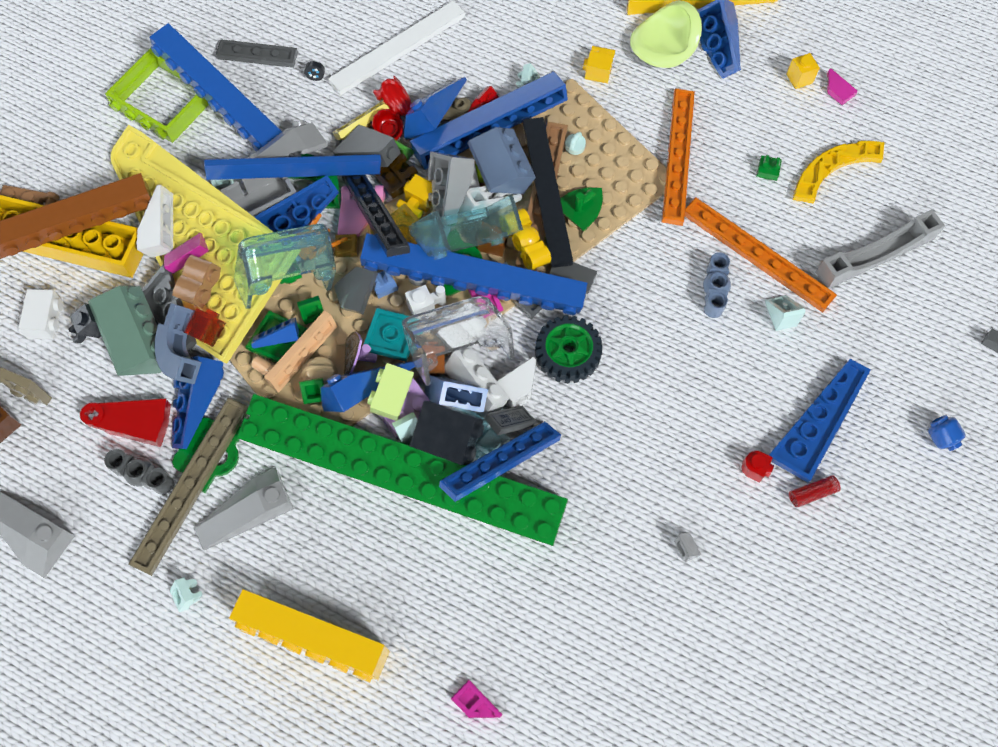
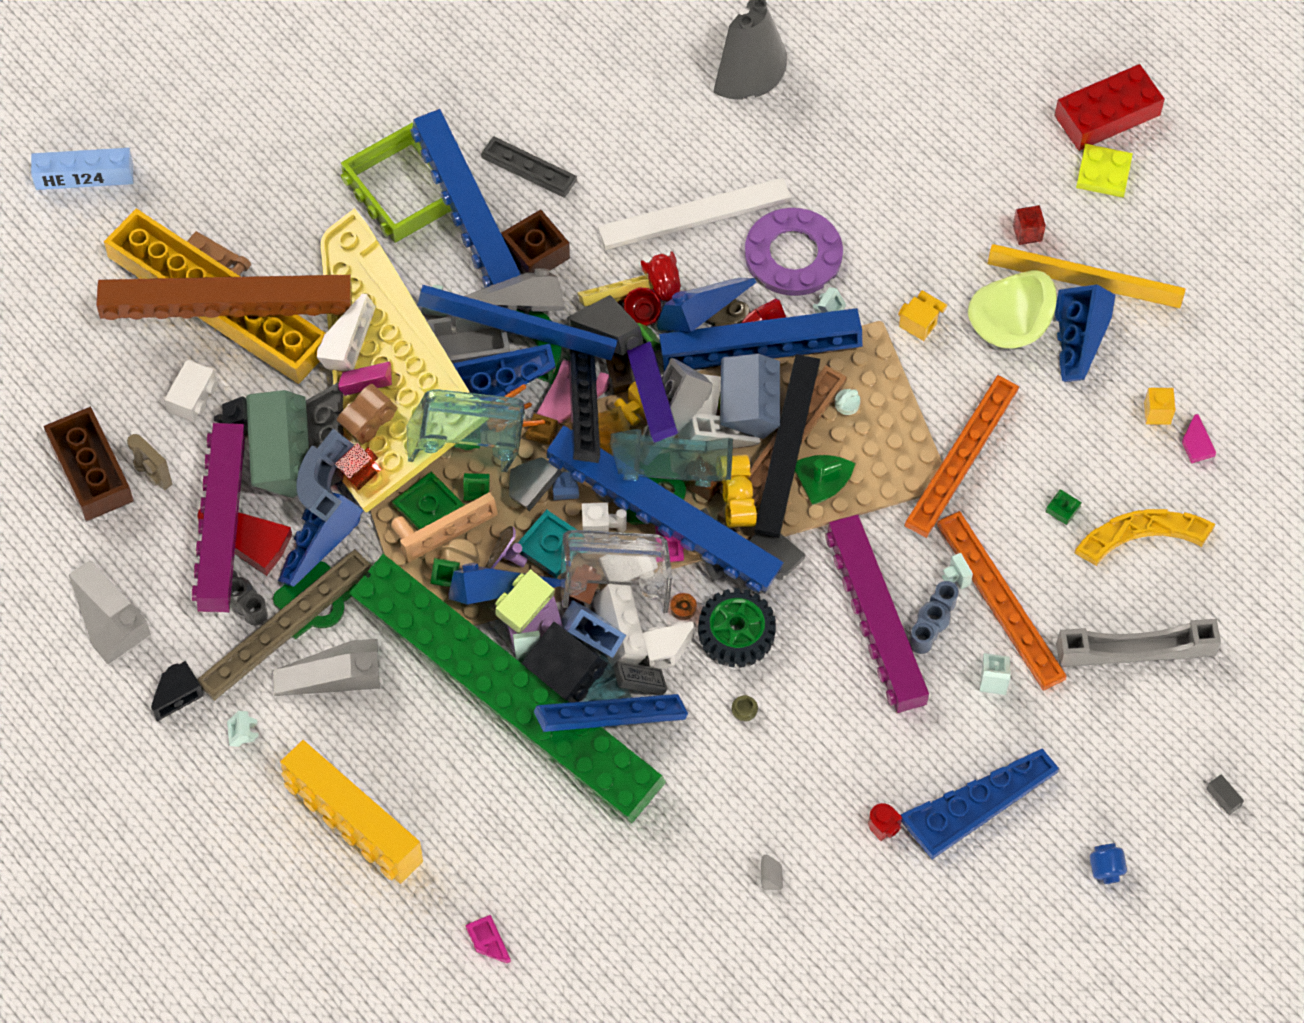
camera: 20 degrees right, 5 degrees down
blue slope [251,317,299,348] -> none
black tile [304,61,325,81] -> none
red piece [789,475,841,508] -> none
none -> black slope [151,661,204,721]
none -> magenta brick [192,423,245,613]
none -> reddish brown brick [501,209,570,274]
none -> dark purple tile [627,342,678,443]
none -> clear orange tile [670,593,697,620]
none -> olive plate [731,695,758,721]
none -> medium lavender plate [745,208,843,296]
none -> magenta brick [825,514,929,713]
none -> light aqua tile [942,553,973,589]

